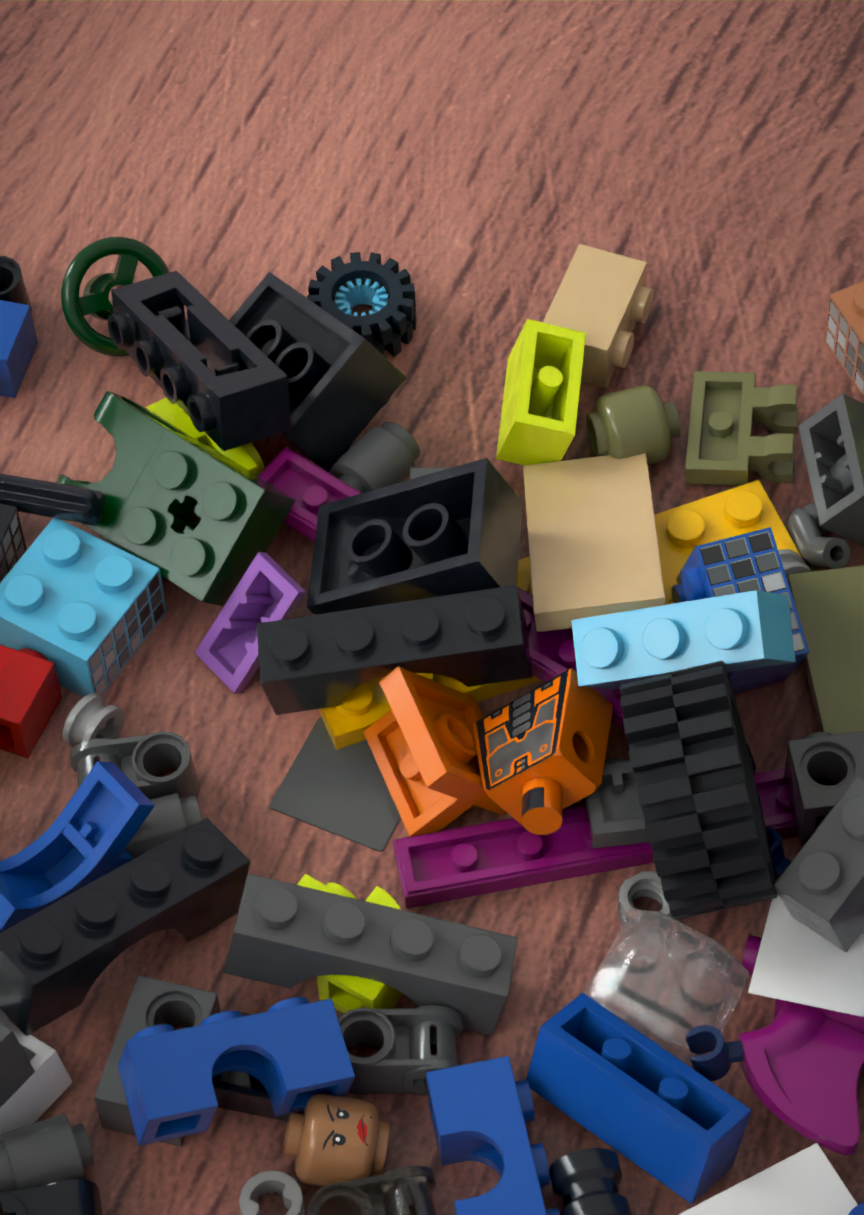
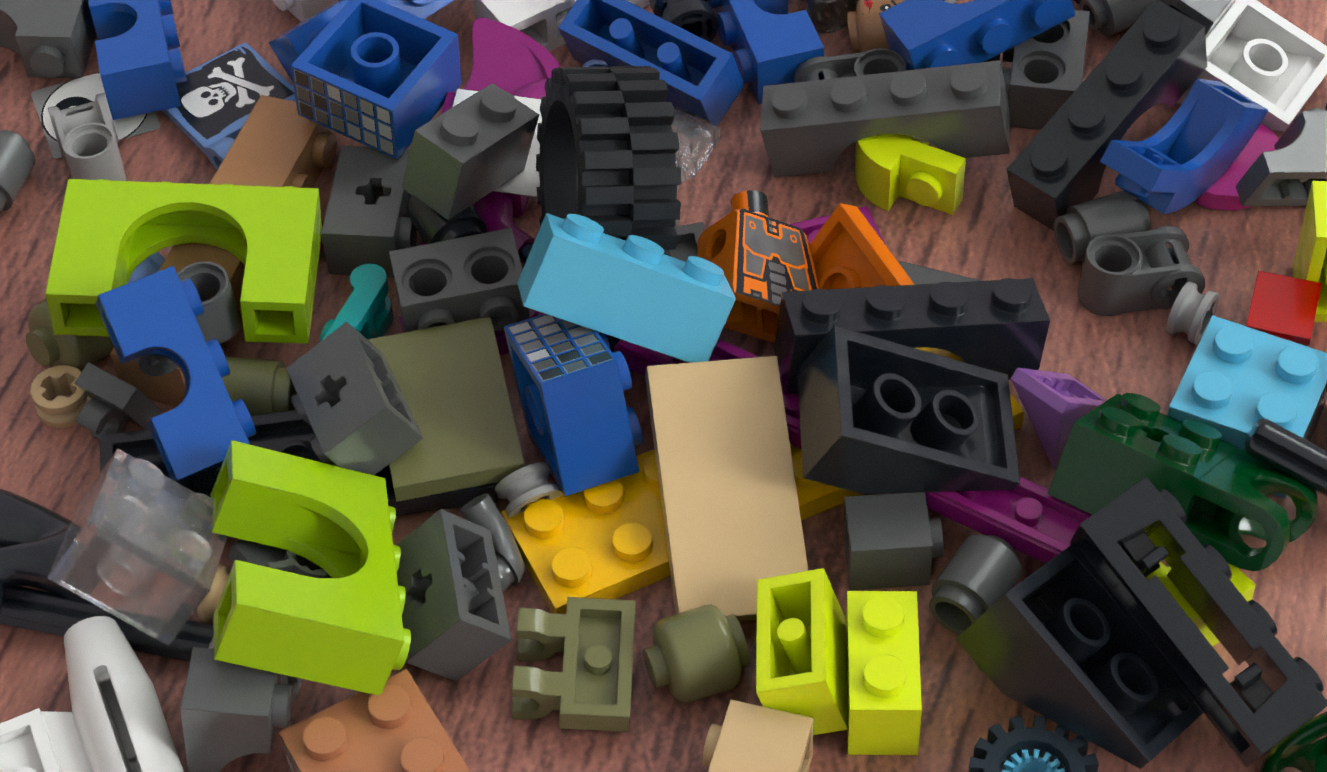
camera: 175 degrees right, 5 degrees down
none -> neon yellow brick [846,591,922,755]

